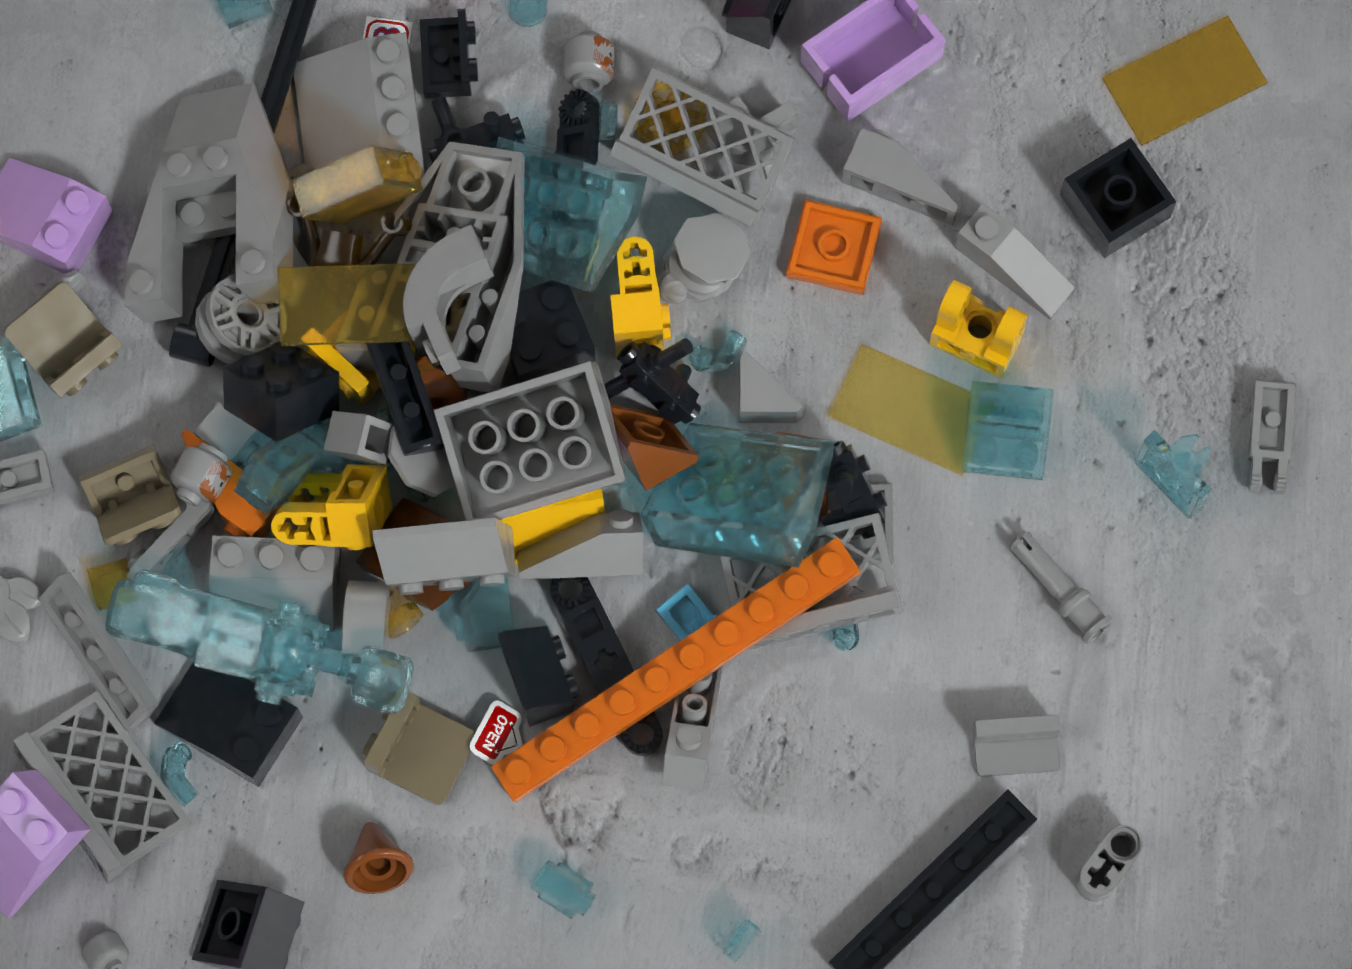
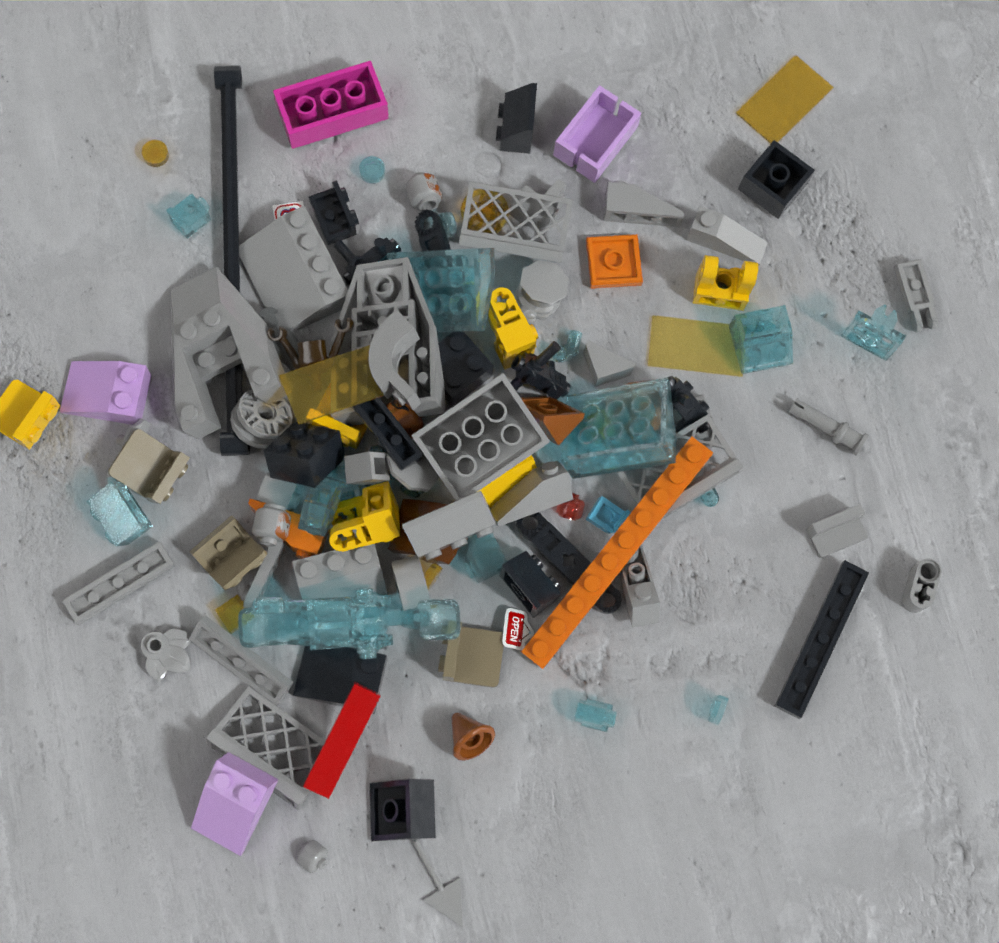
camera: 30 degrees left, 0 degrees up
clear light blue arm [160,742,199,807] -> none
clear yellow brick [291,145,423,224] -> none
none -> red tile [303,682,381,799]
none -> clear red piece [556,493,585,521]

